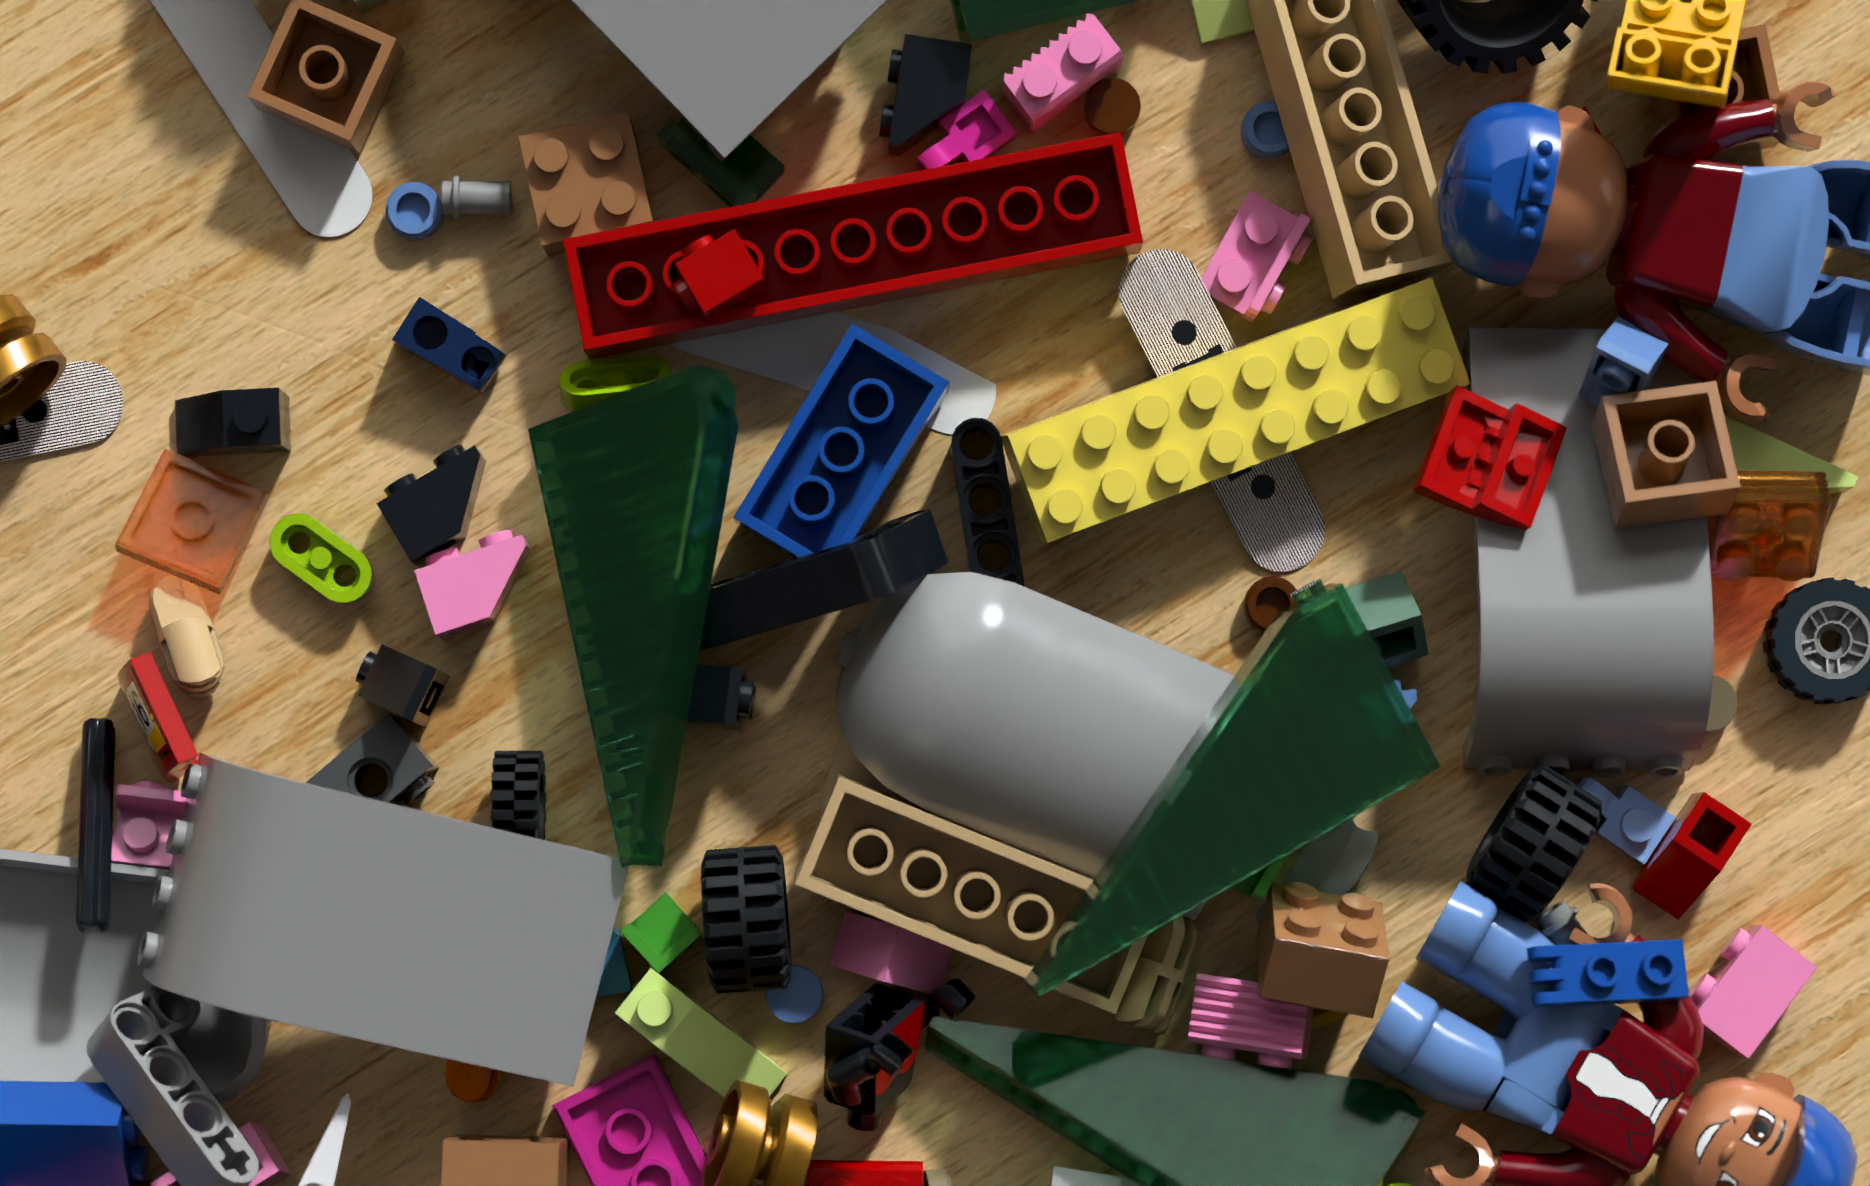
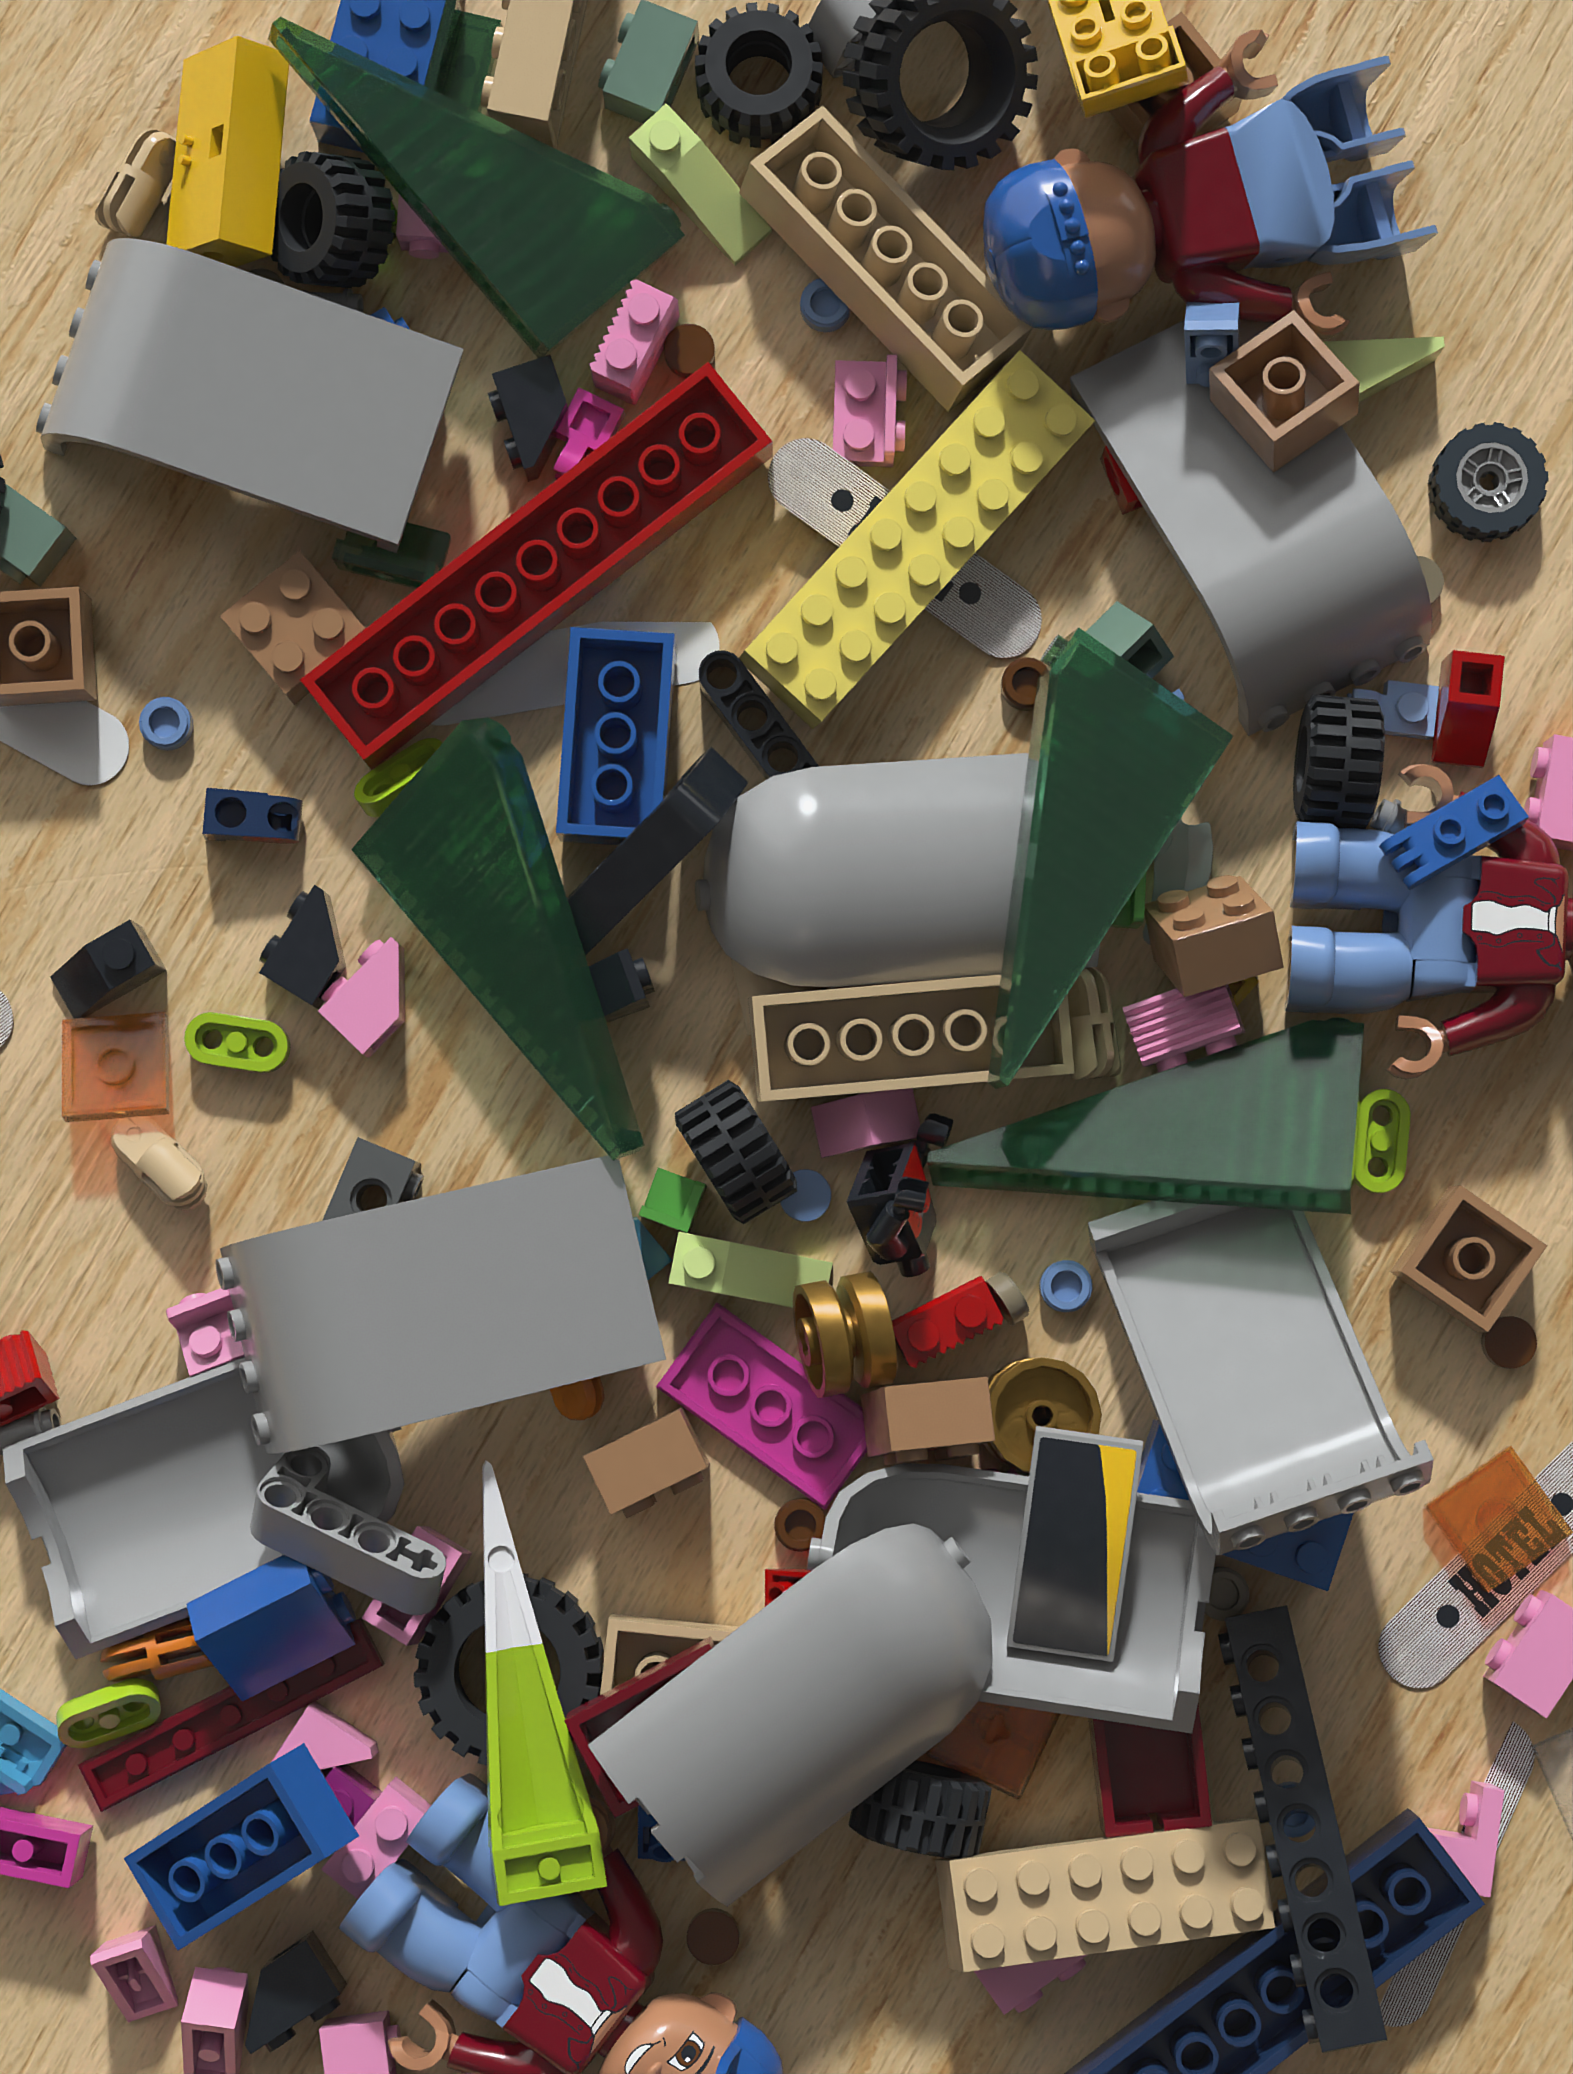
camera: 25 degrees left, 0 degrees up
black axle [76,718,115,934] -> none
red slope [117,652,198,782] -> none
black slope [355,644,450,727] -> none
light grey pin [442,176,511,220] -> none
black tyre [491,750,546,840] -> none
red brick [673,229,766,321] -> none
red slope [1412,385,1567,530] -> none
clear orange brick [1707,471,1831,581] -> none

